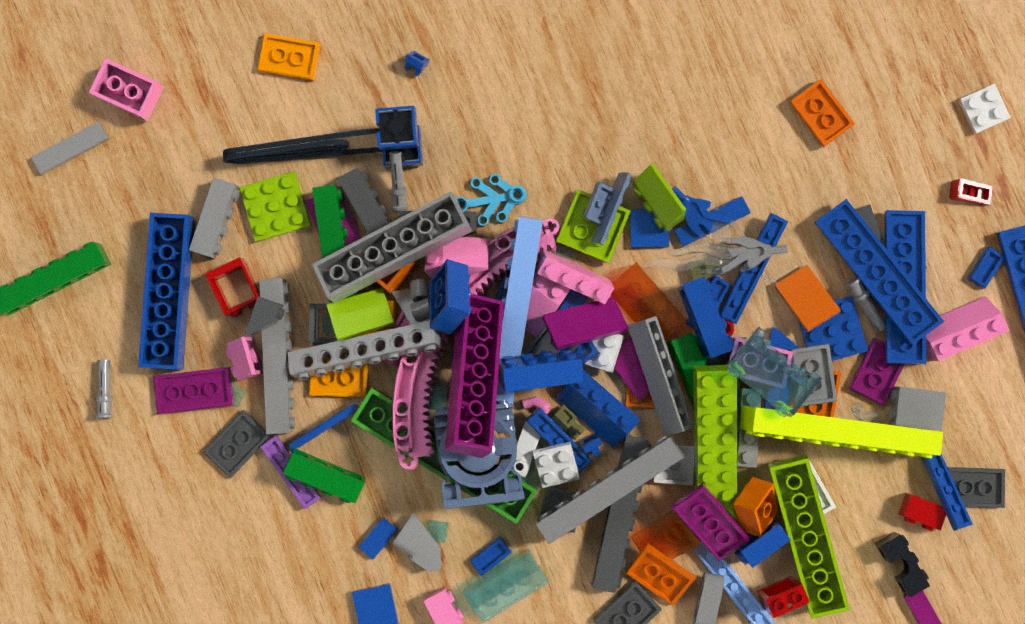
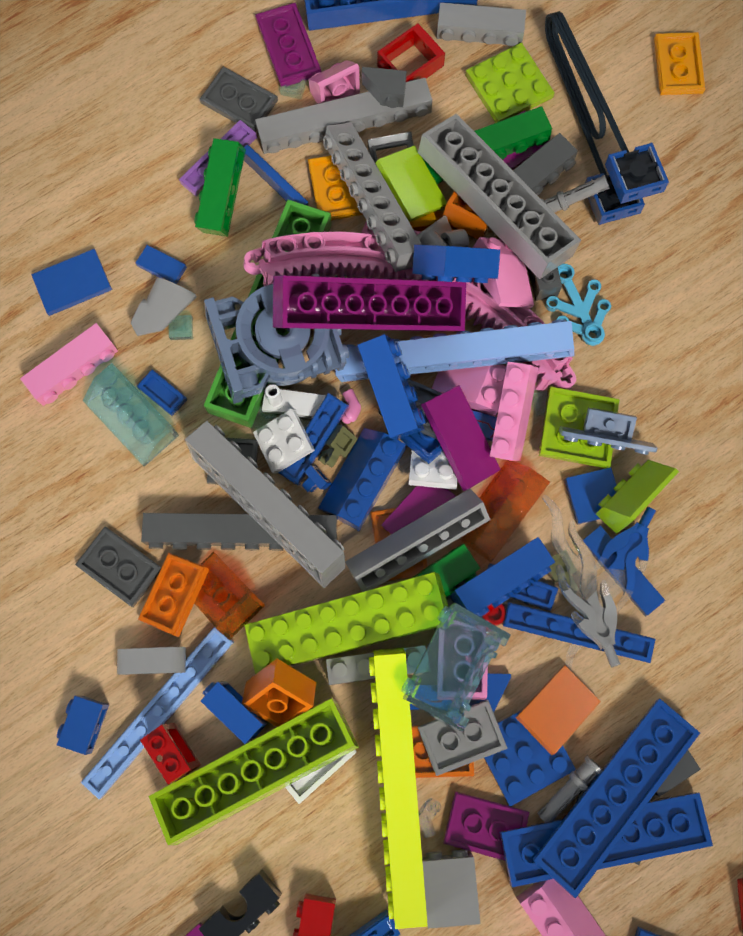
camera: 80 degrees right, 10 degrees down
blue tile [405,51,430,76] -> none
white plate [653,445,694,485] -> none
magenta tile [671,483,751,561] -> none

